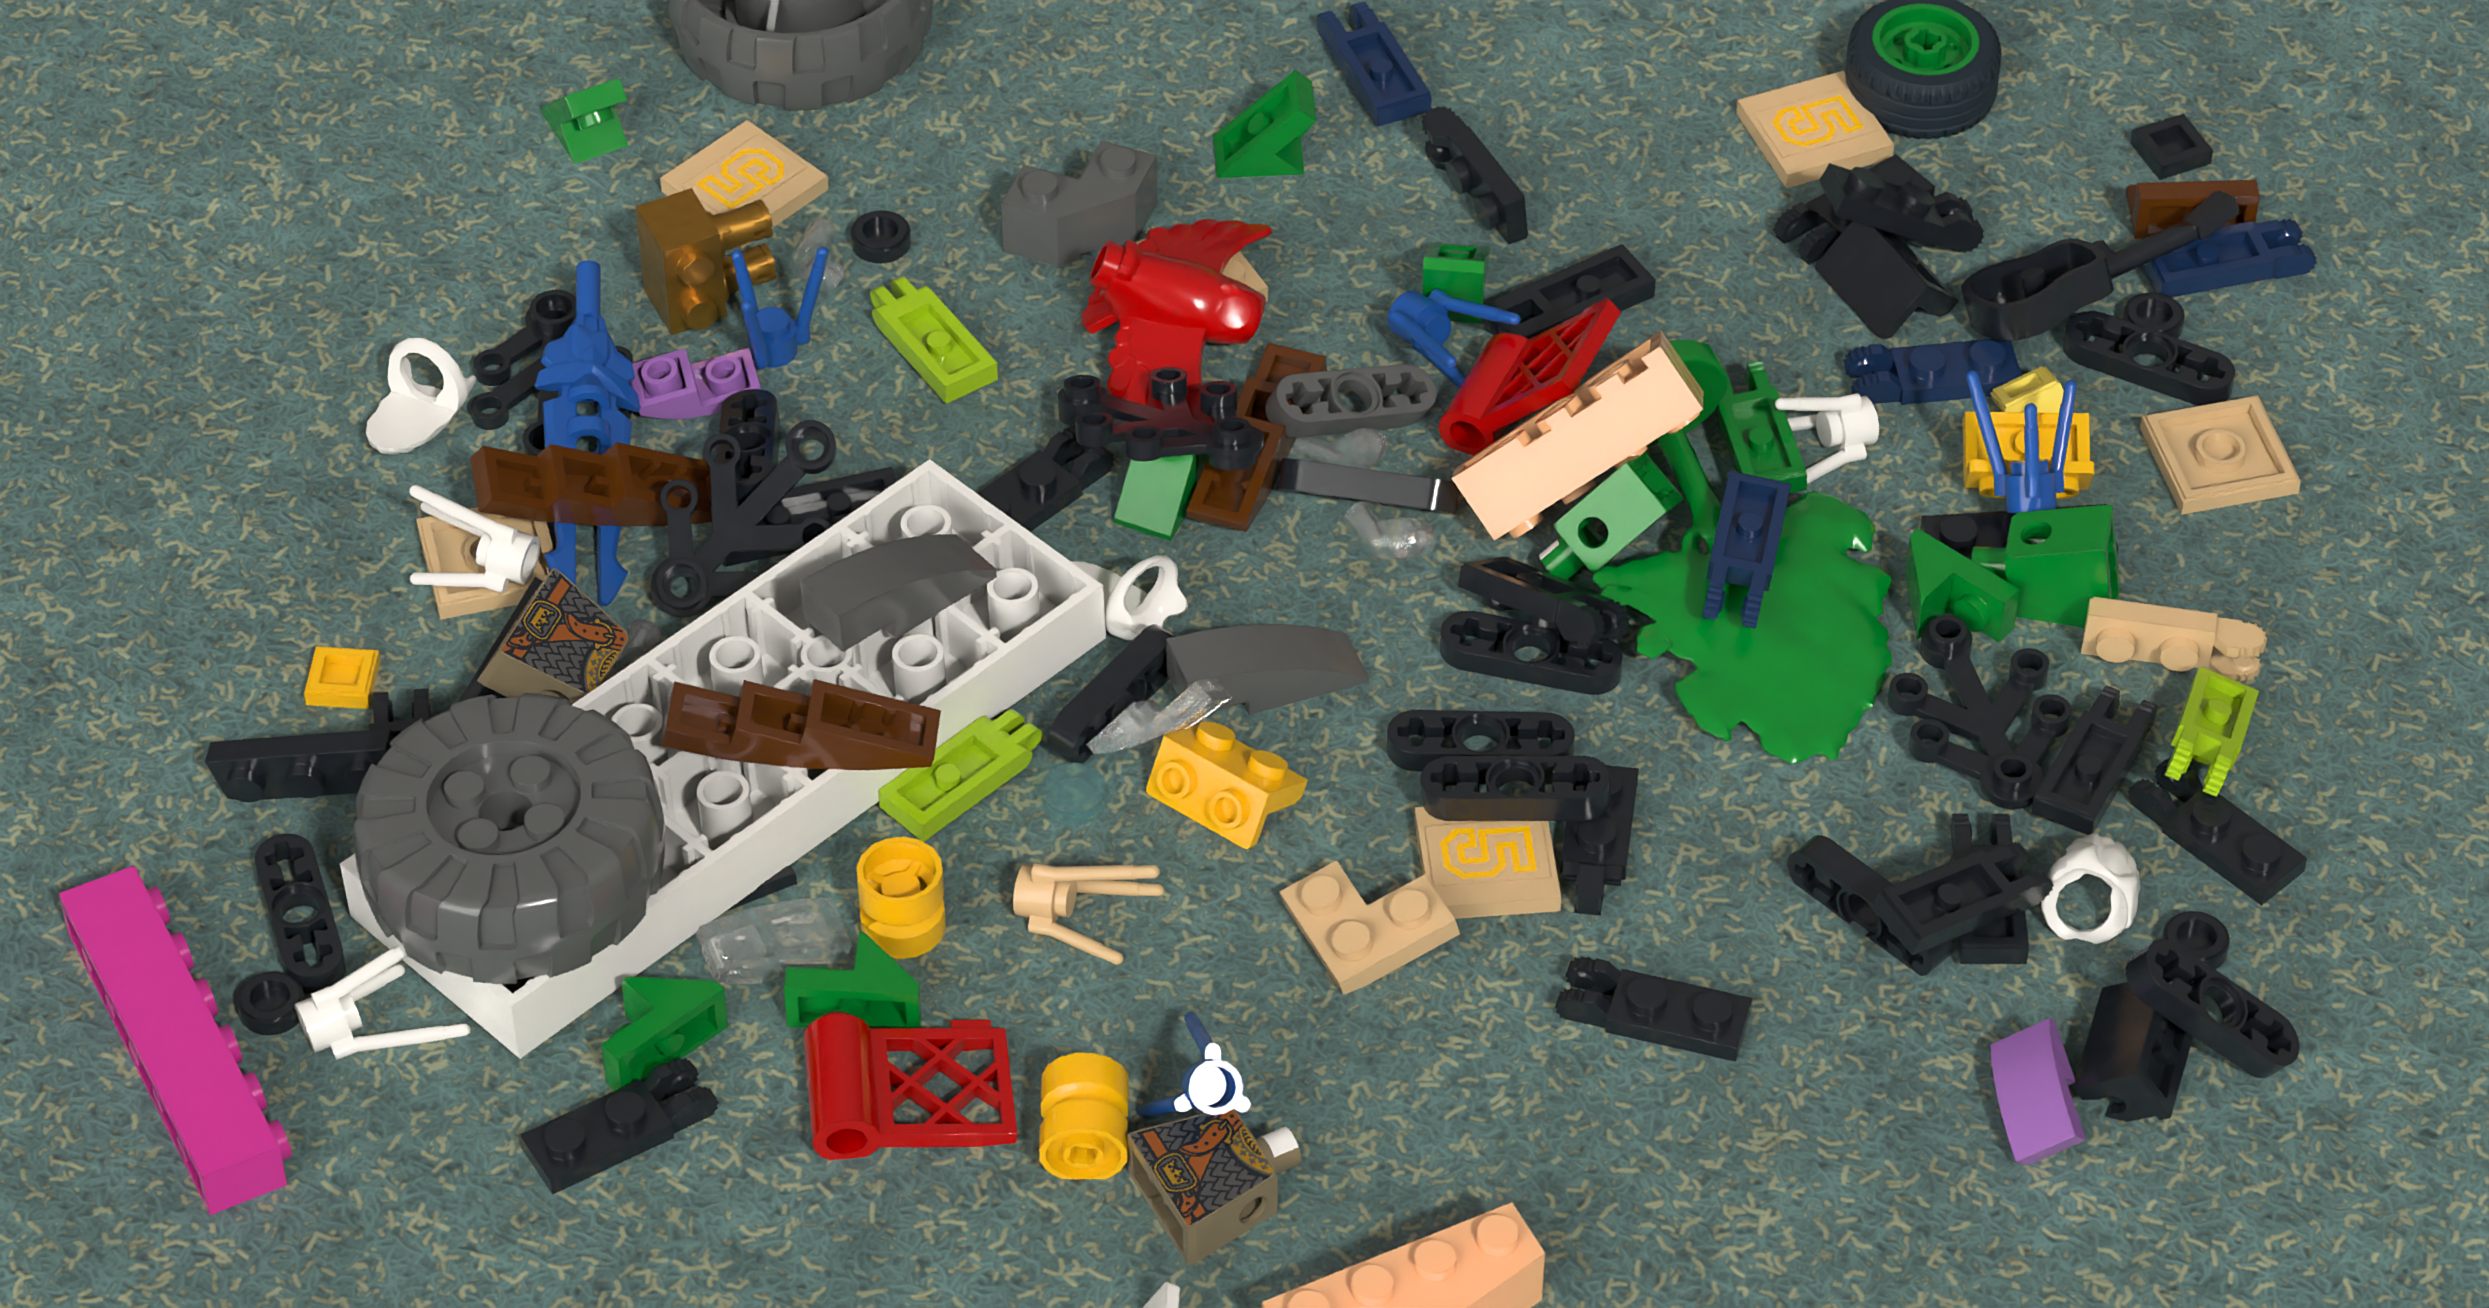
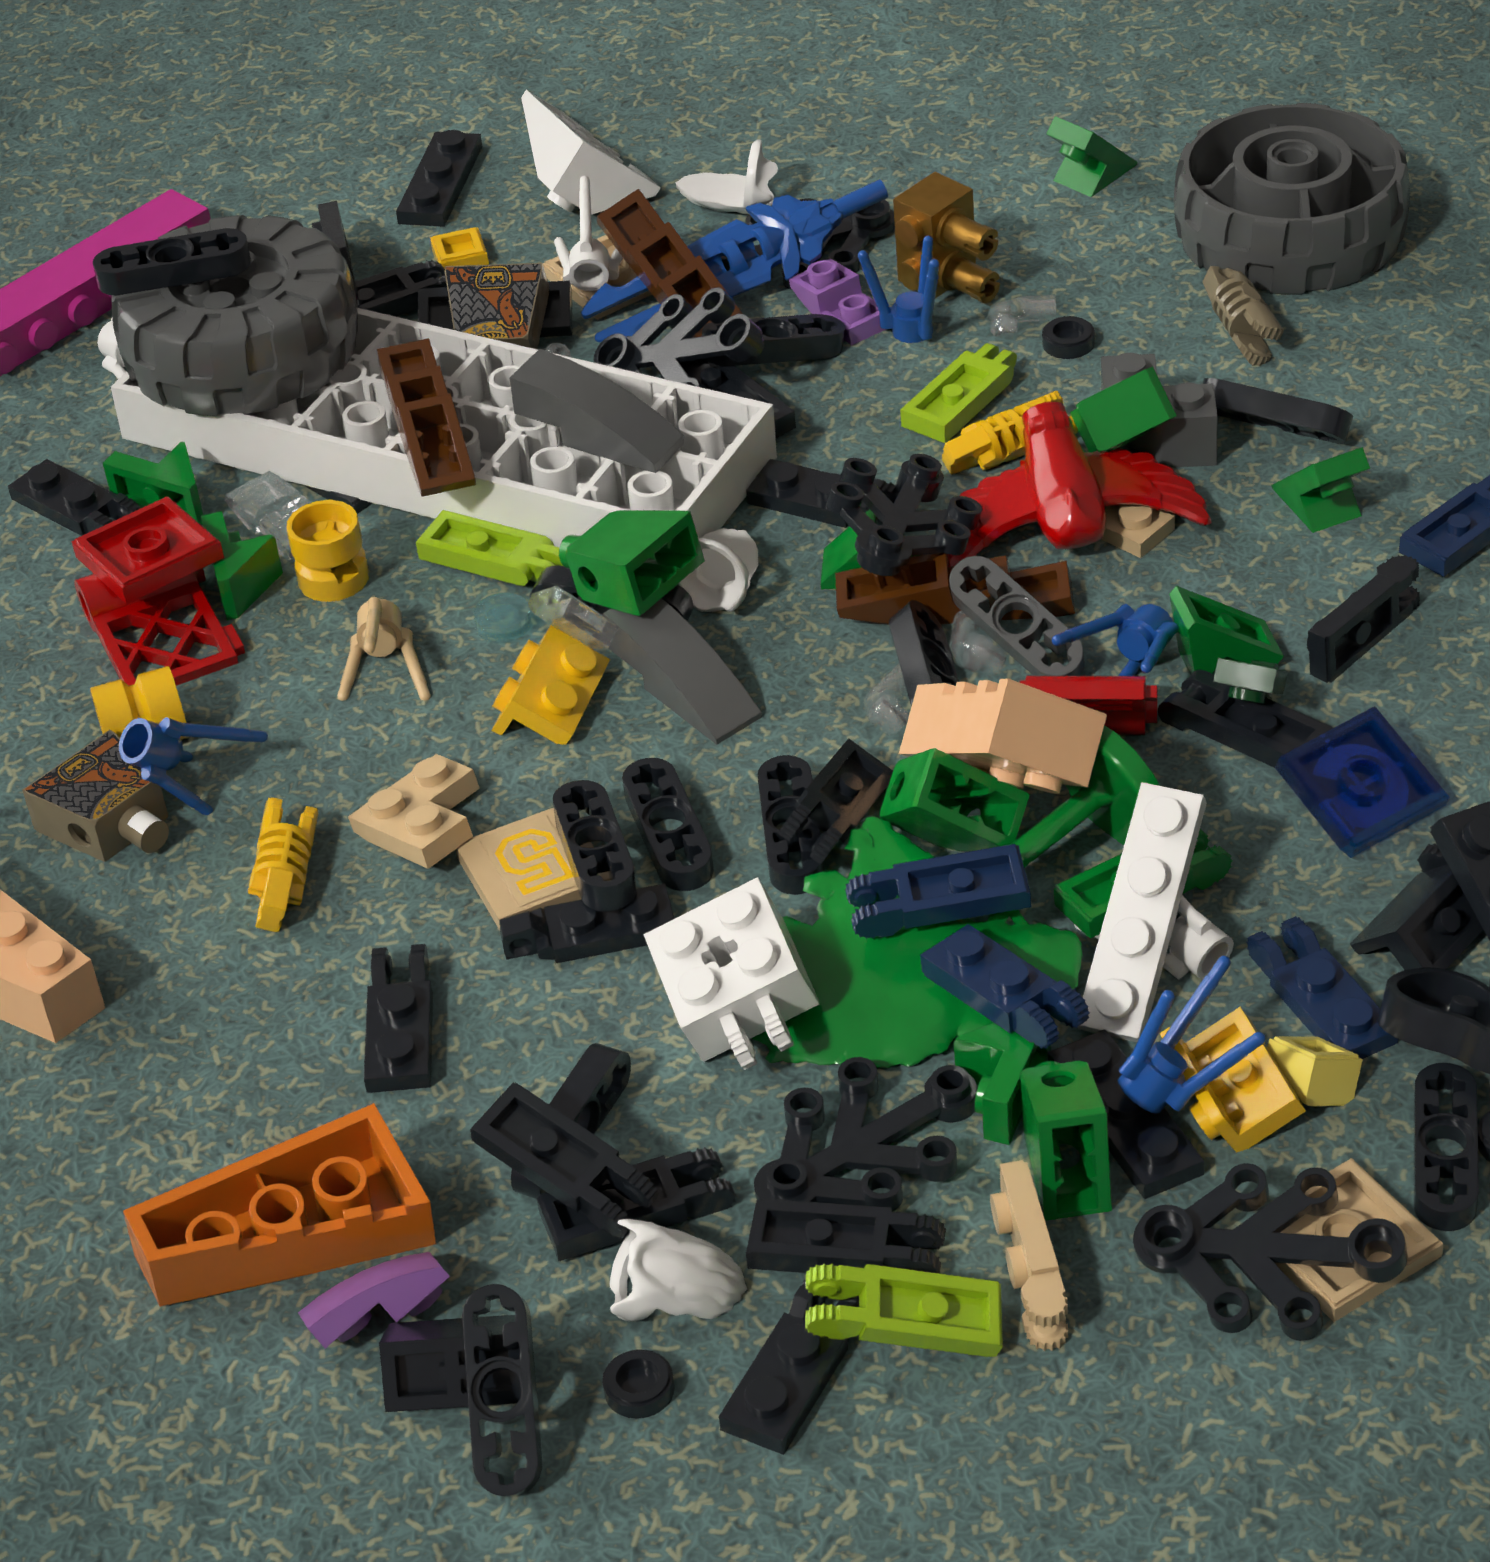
camera: 75 degrees right, 5 degrees down
tan tile [660,120,829,249] -> none
none -> red tile [71,497,224,604]
none -> black beam [92,228,251,296]
none -> orange wedge [123,1103,436,1307]
none -> yellow hinge [248,797,319,932]
none -> black plate [396,130,483,227]
none -> white wedge [521,90,661,215]
none -> green torso [559,510,705,616]
none -> white hinge [643,877,819,1070]
none -> dark blue hinge [920,924,1090,1049]
none -> yellow hinge [942,391,1078,475]
none -> green slope [1070,366,1177,453]
none -> white plate [1078,782,1207,1042]
none -> black plant [1133,1163,1408,1341]
none -> black beam [1202,378,1353,444]
none -> dark tan hinge [1203,266,1284,366]
none -> plate [1213,658,1288,704]
none -> clear blue tile [1275,706,1450,858]

